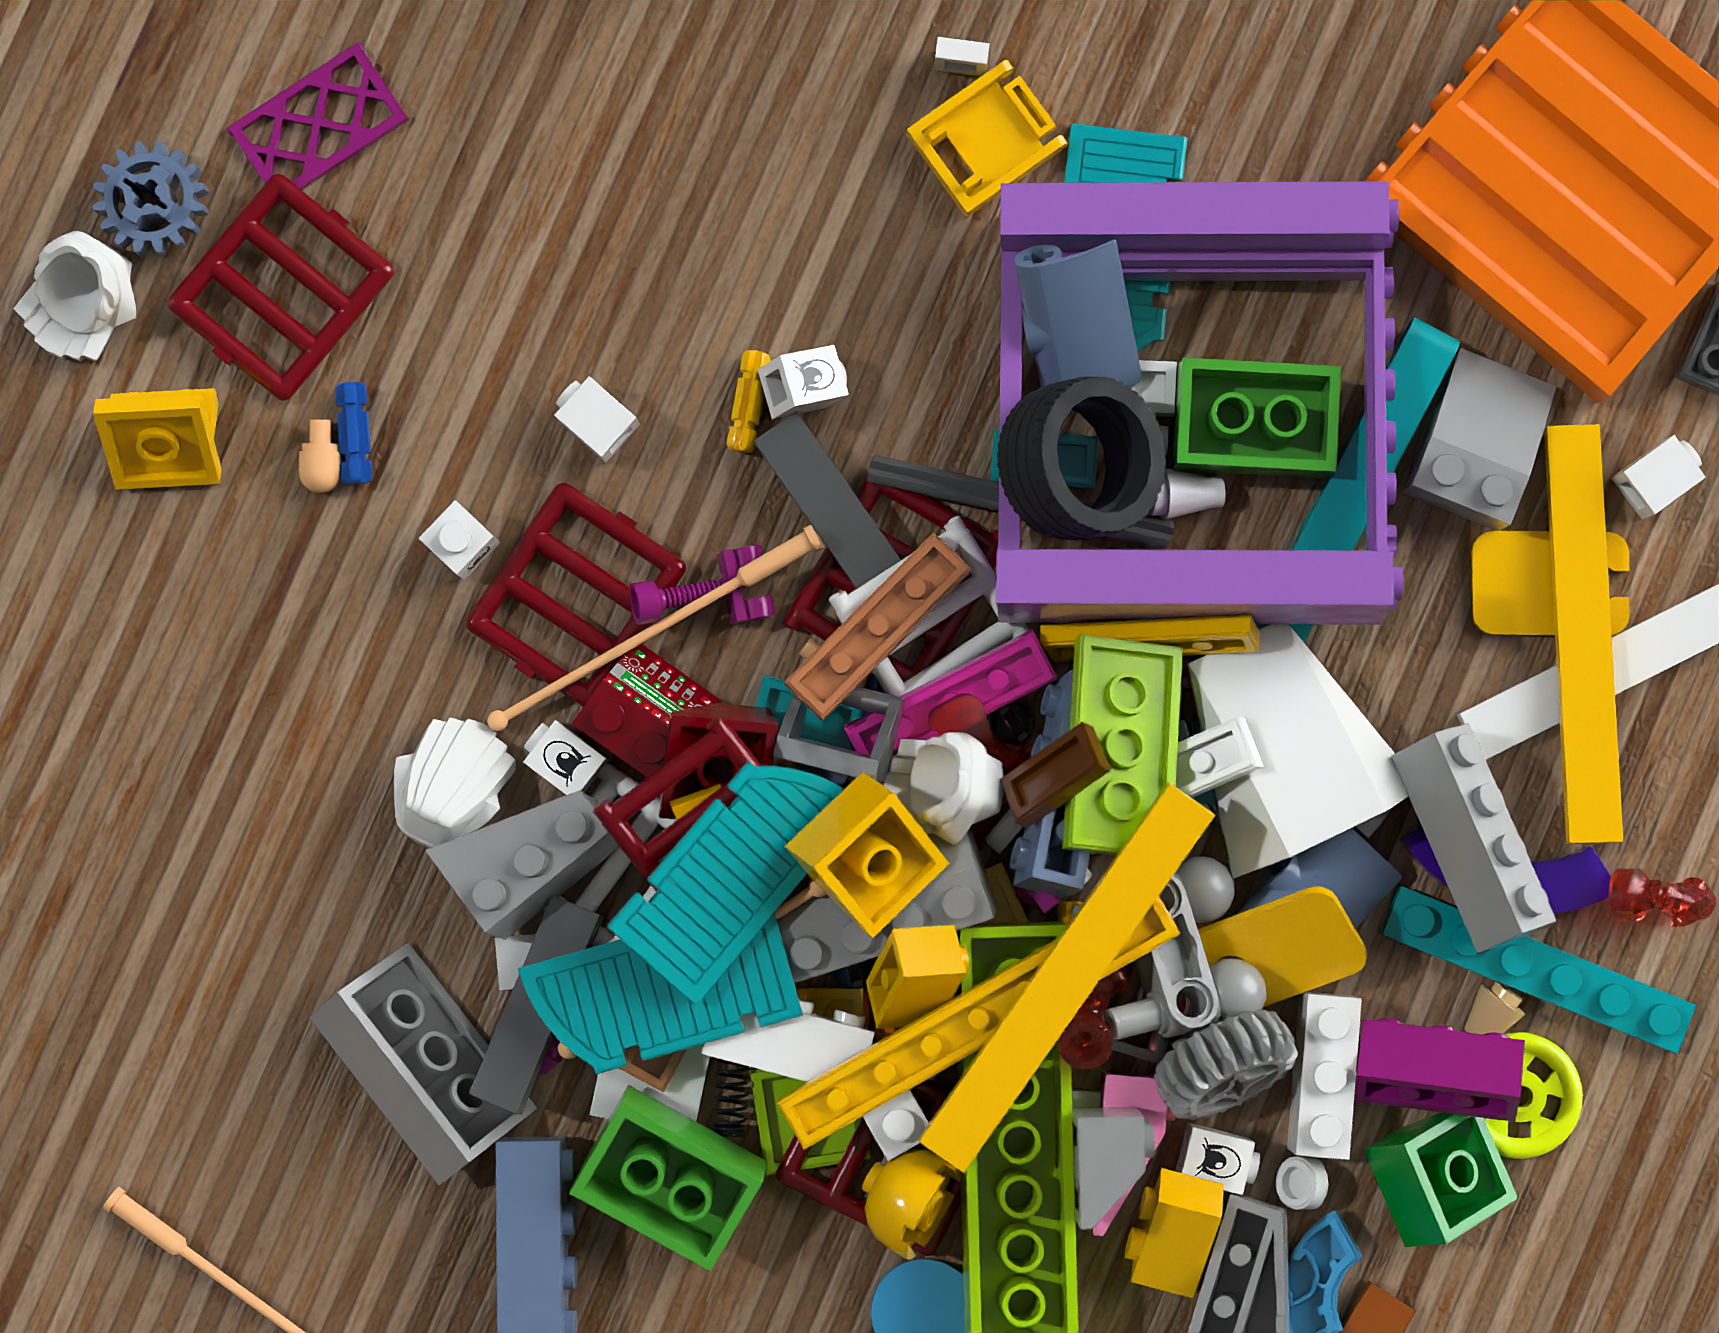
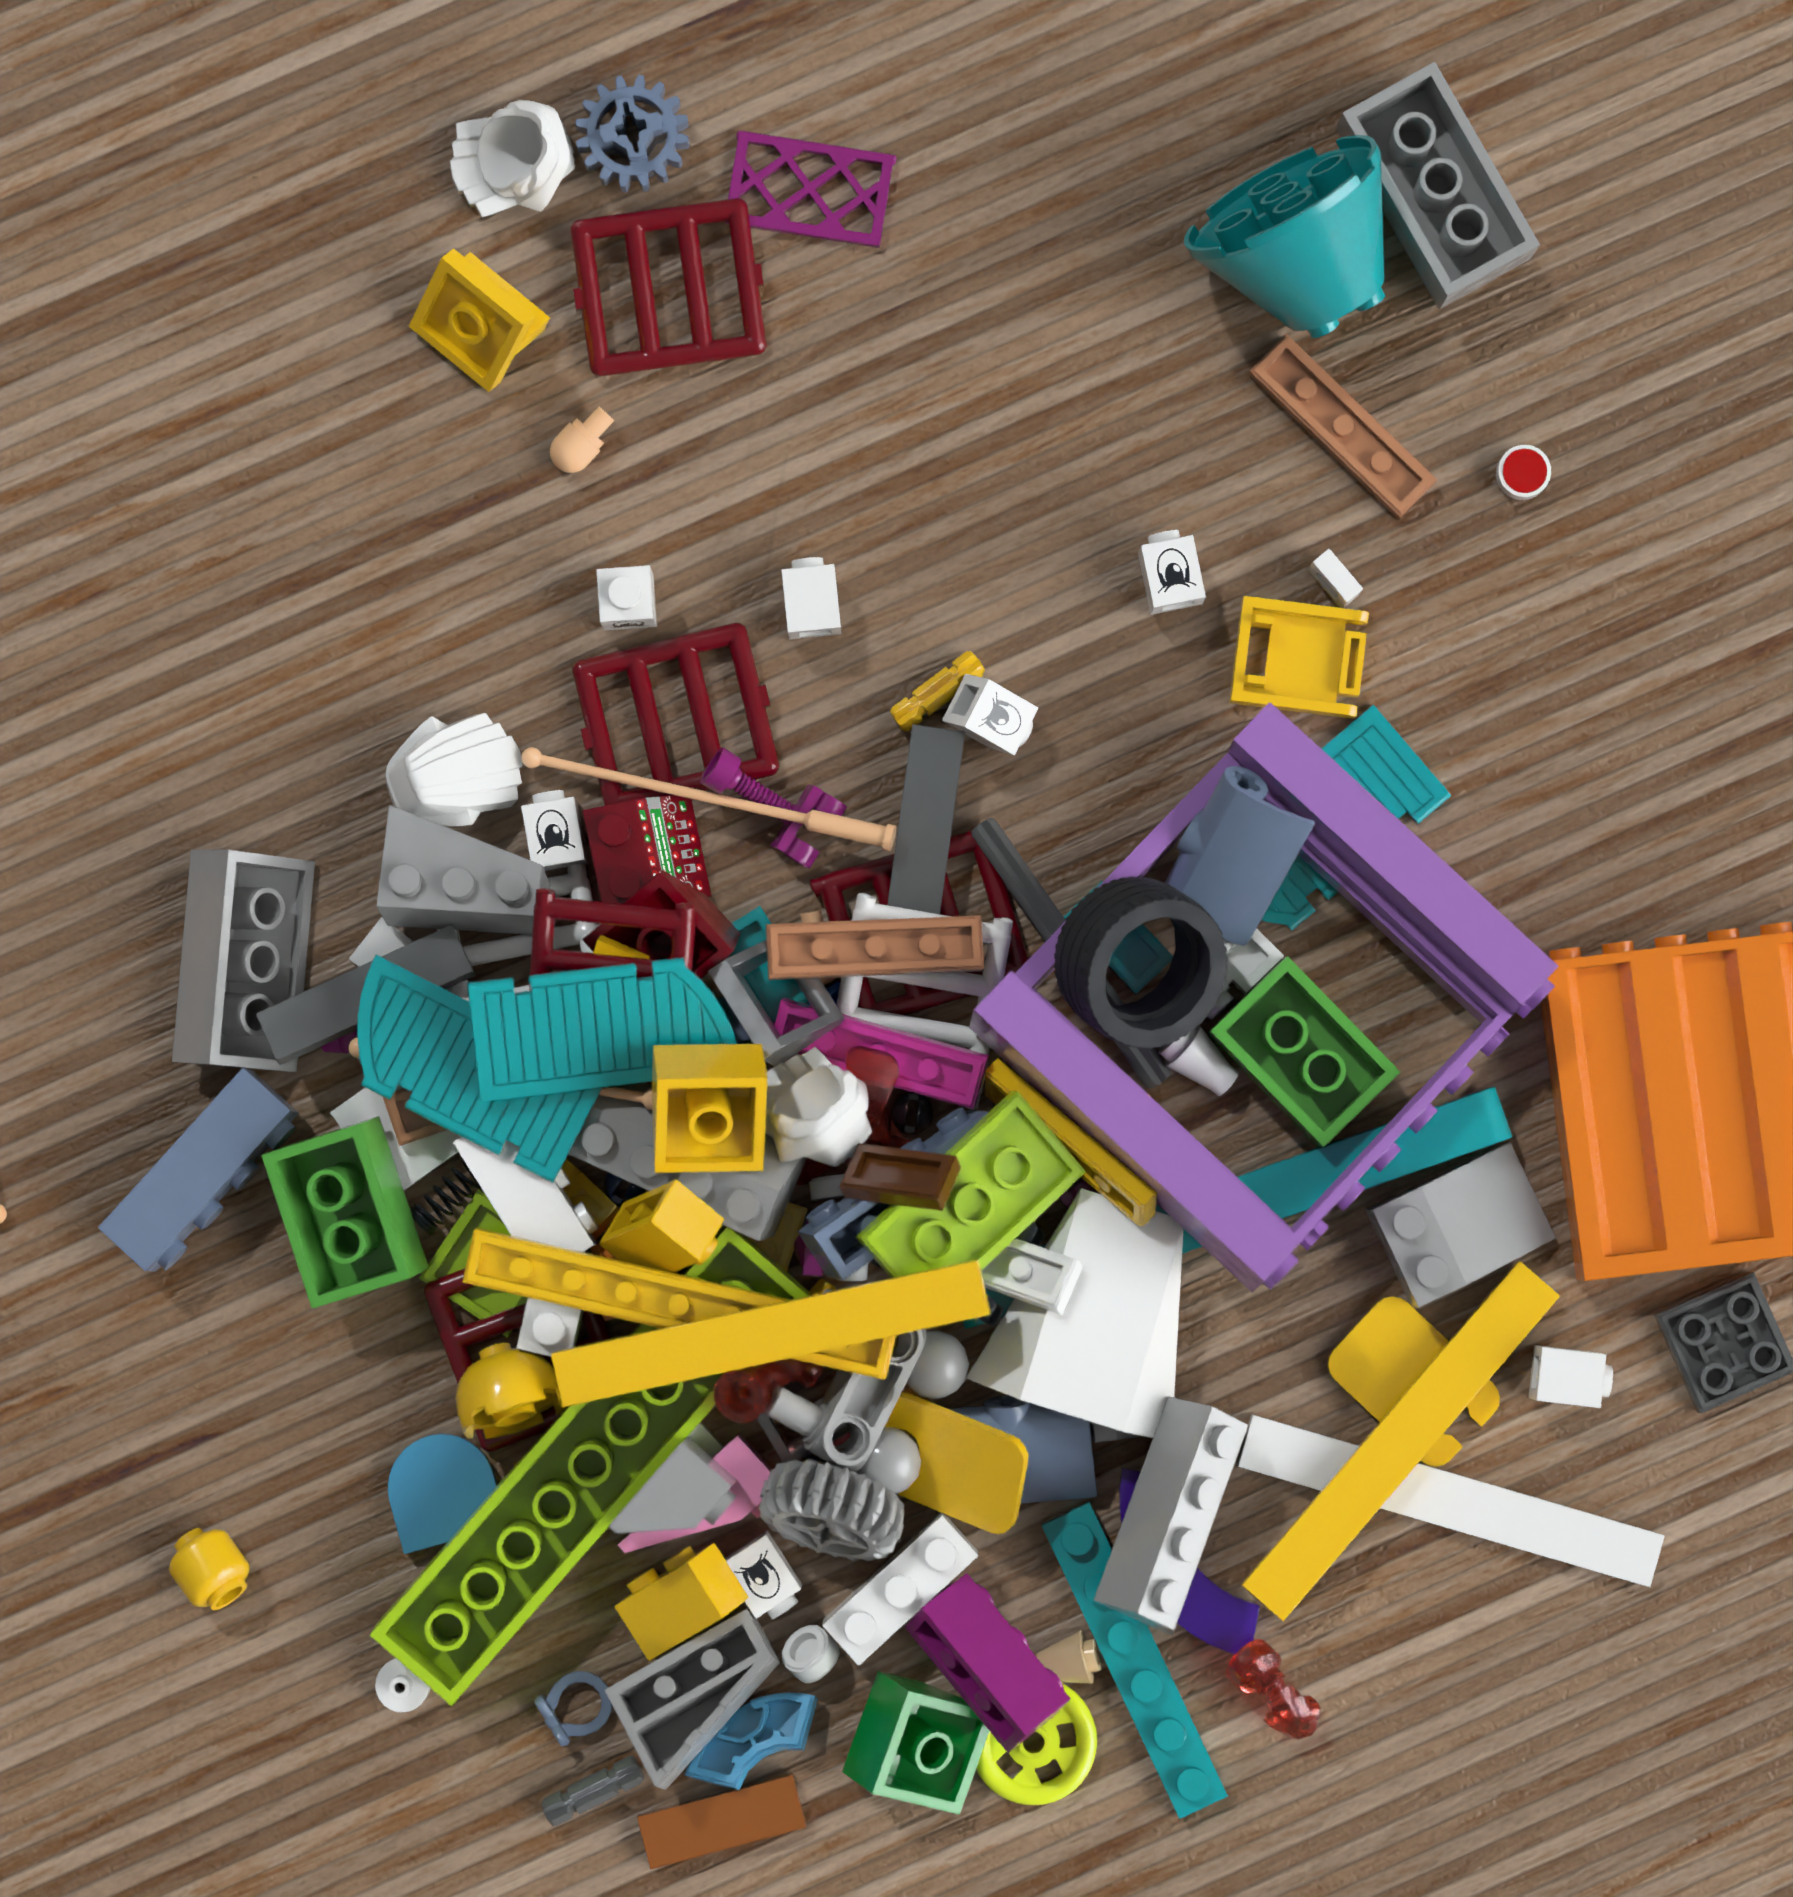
camera: 45 degrees right, 0 degrees up
blue axle [335,382,373,485] -> none
none -> white brick [1138,530,1206,615]

